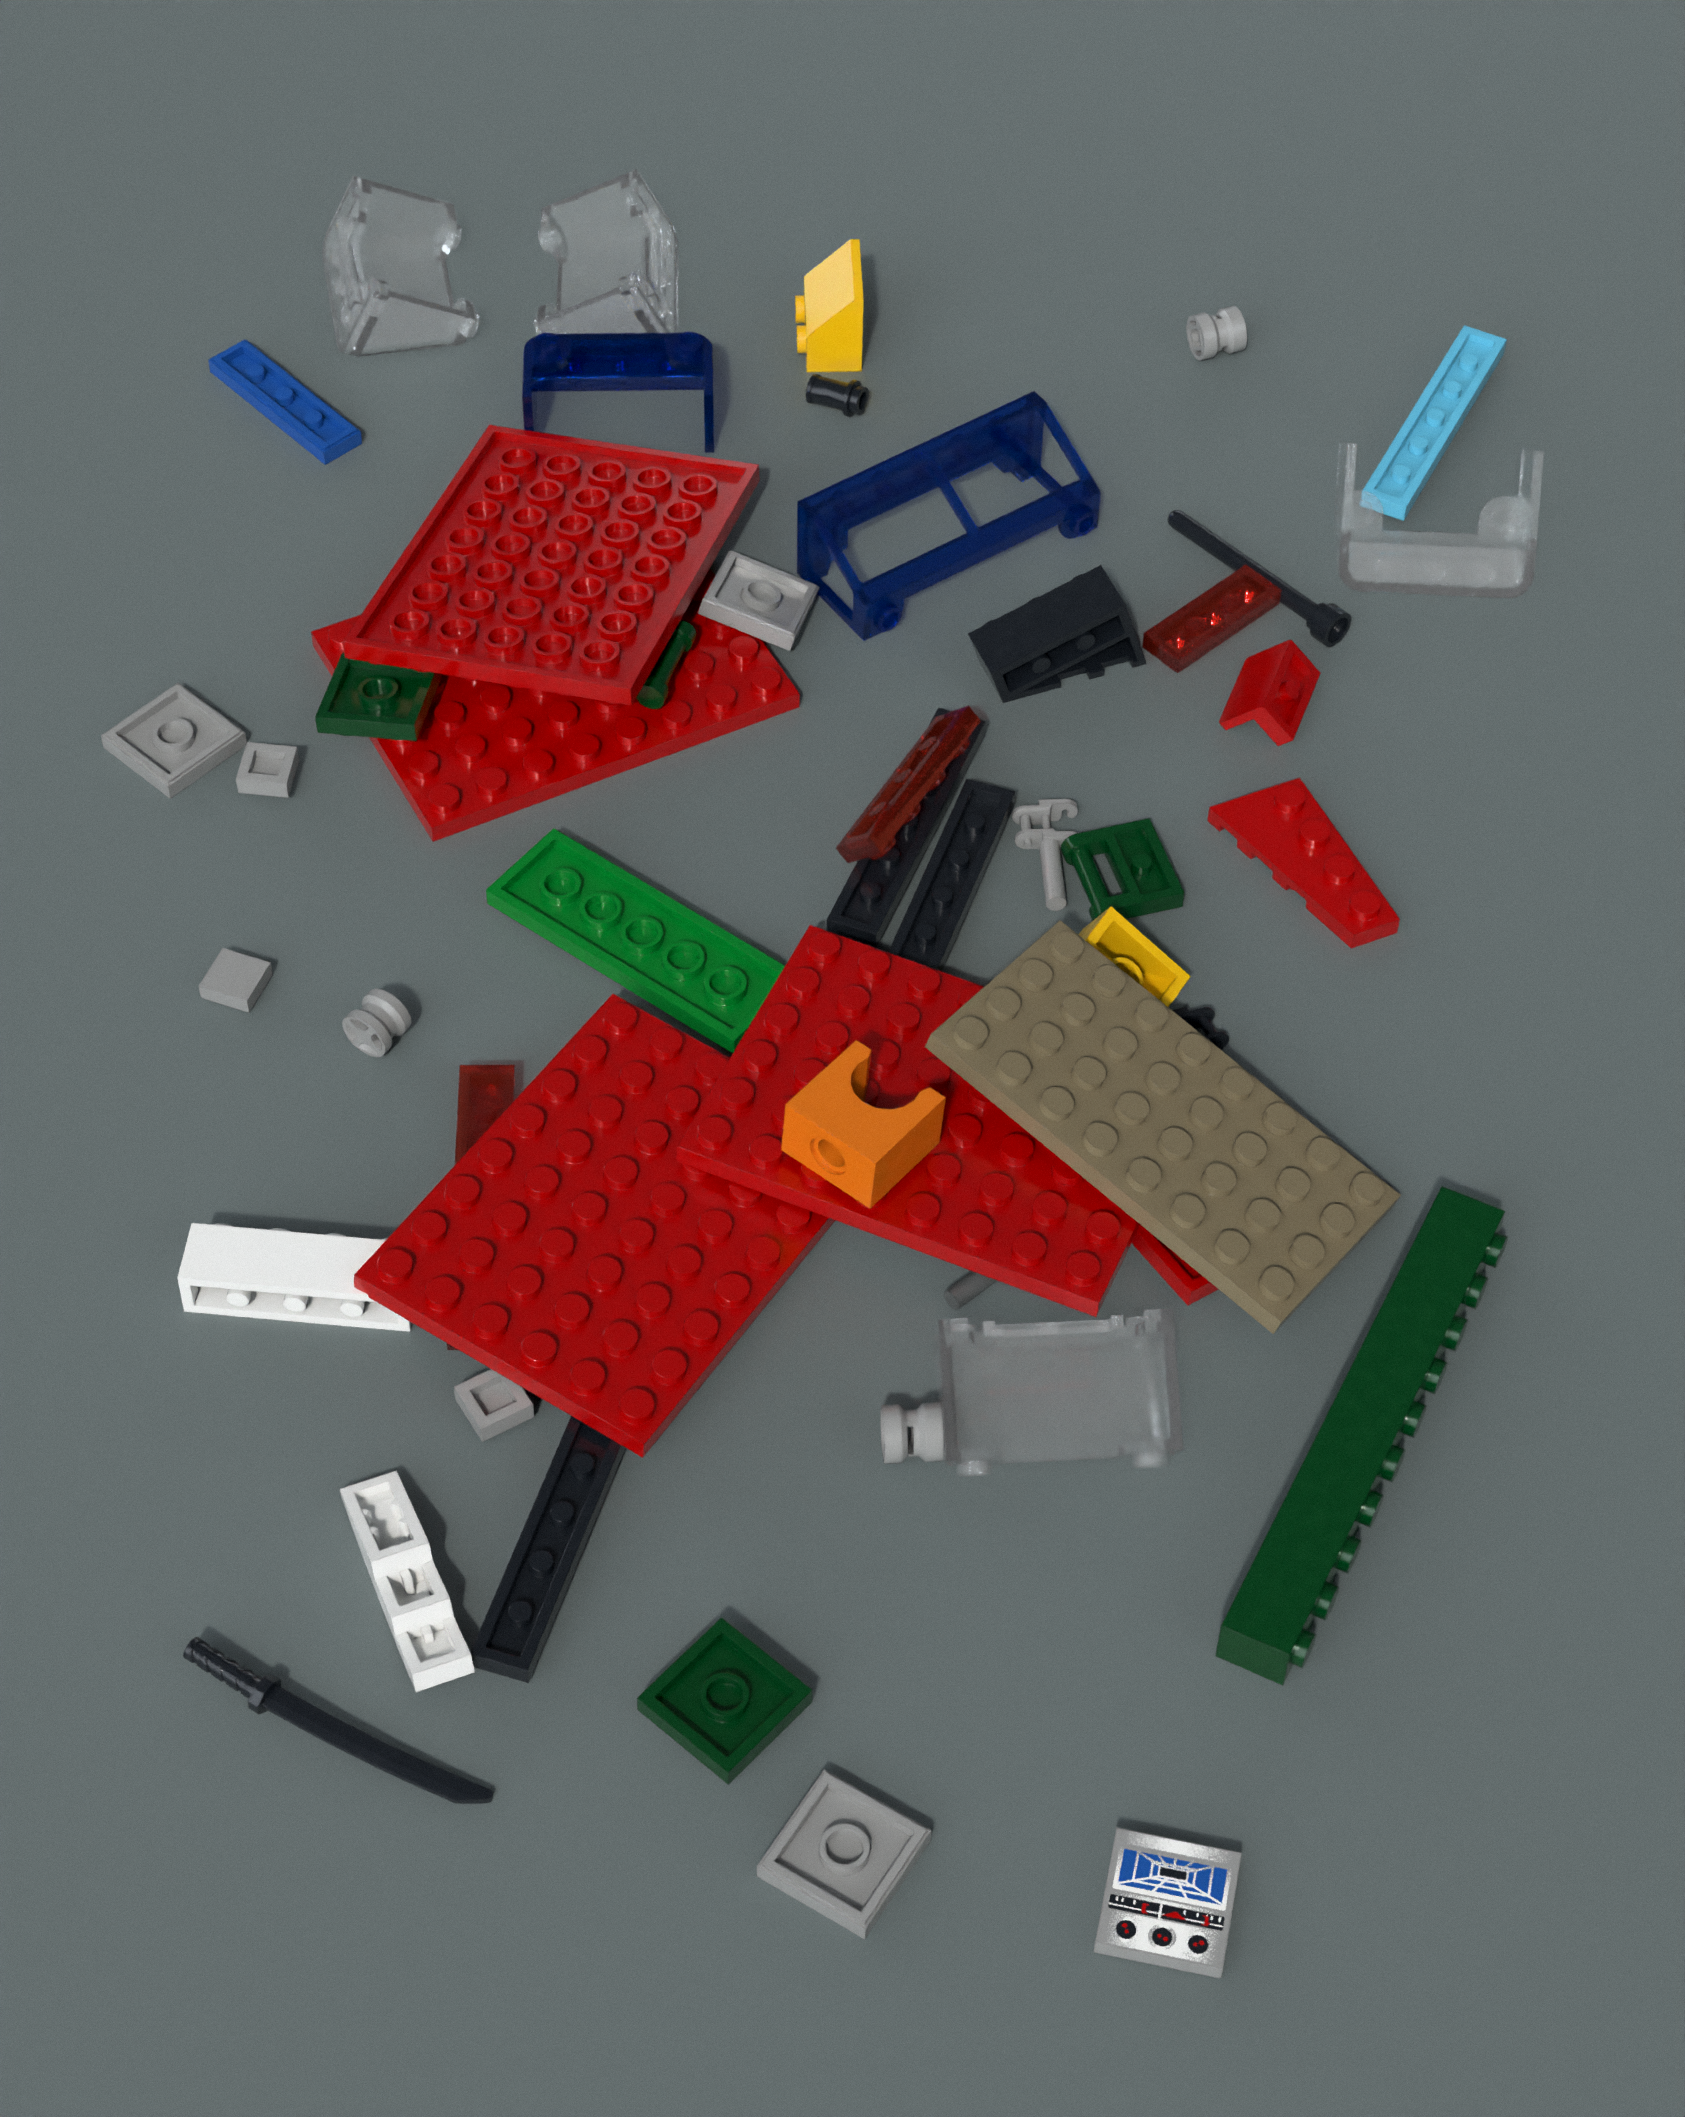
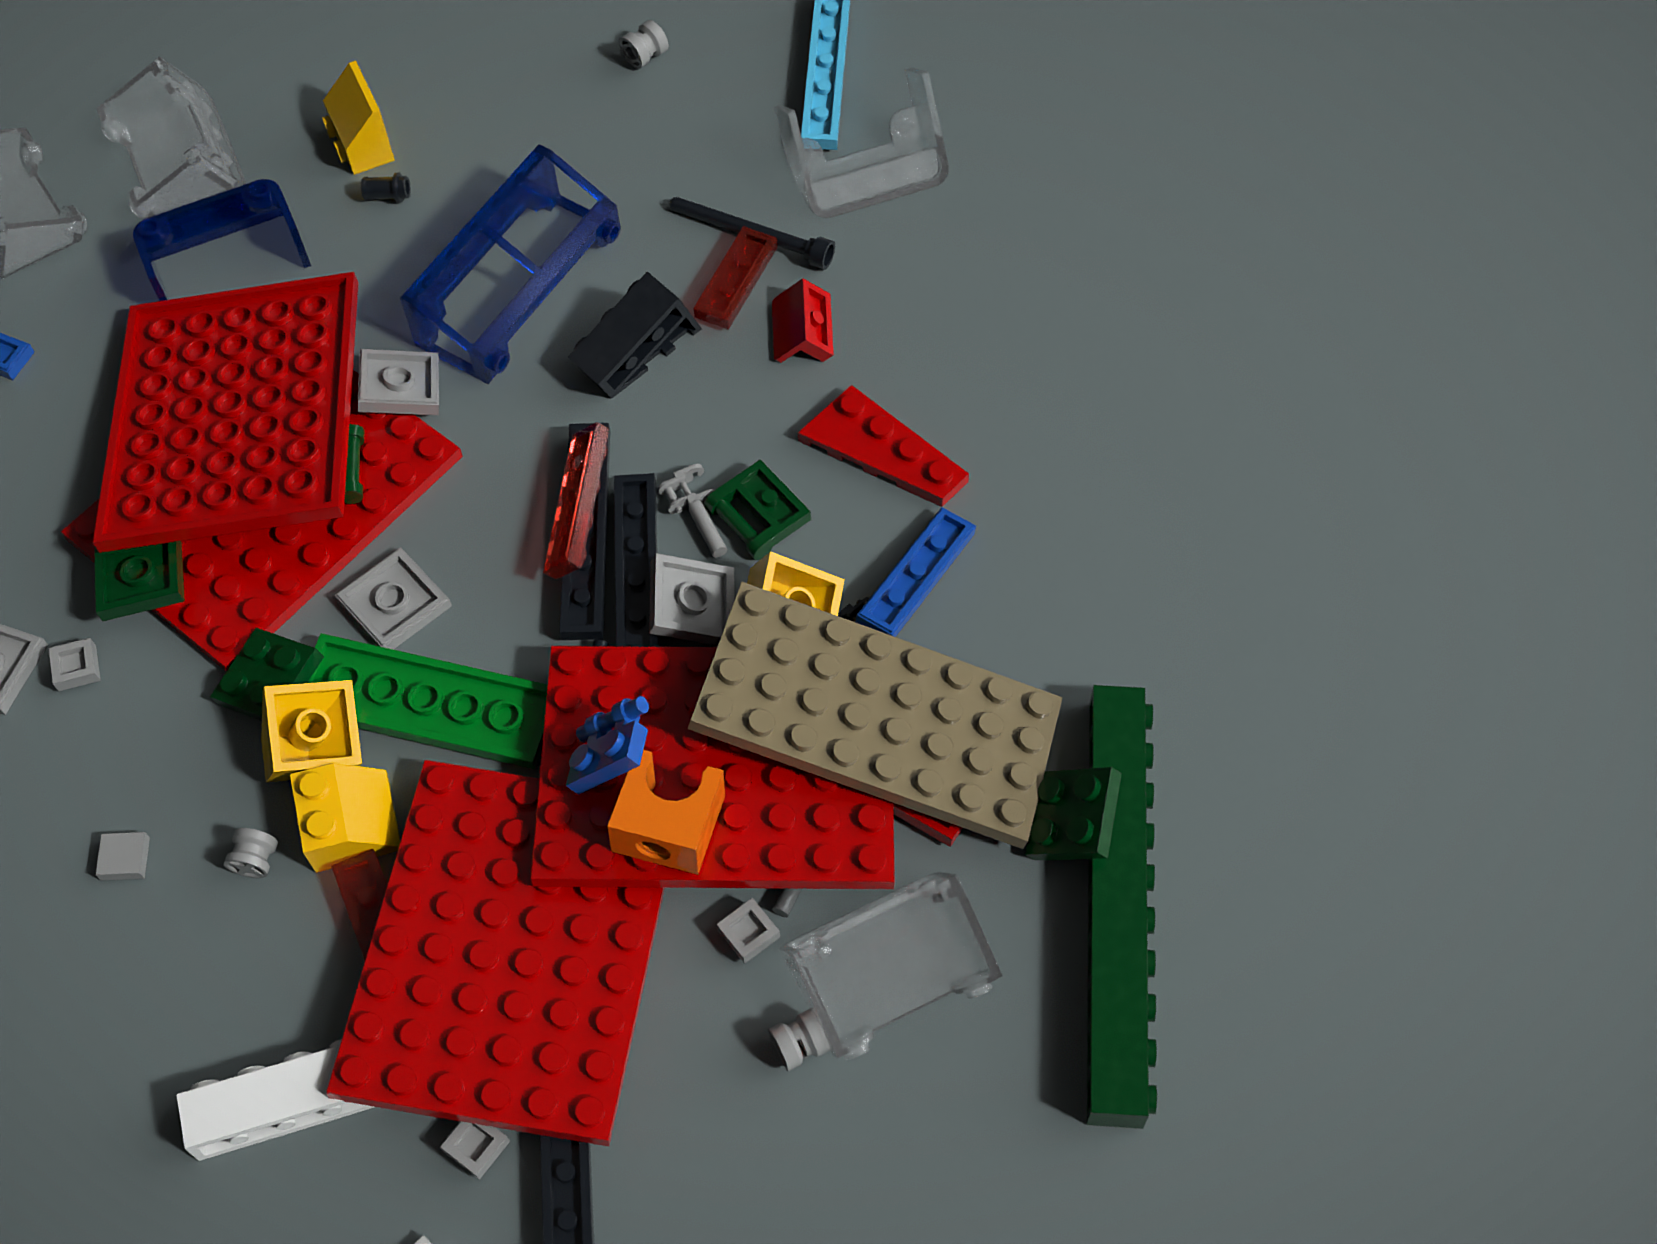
camera: 20 degrees left, 10 degrees up
none -> dark green plate [210,628,324,721]
none -> yellow slope [261,680,362,783]
none -> yellow slope [290,763,401,873]
none -> light grey tile [334,547,452,650]
none -> blue plate [566,696,649,795]
none -> light grey plate [649,553,734,645]
none -> light grey plate [716,898,780,964]
none -> blue tile [855,507,976,637]
none -> dark green plate [1025,767,1122,860]

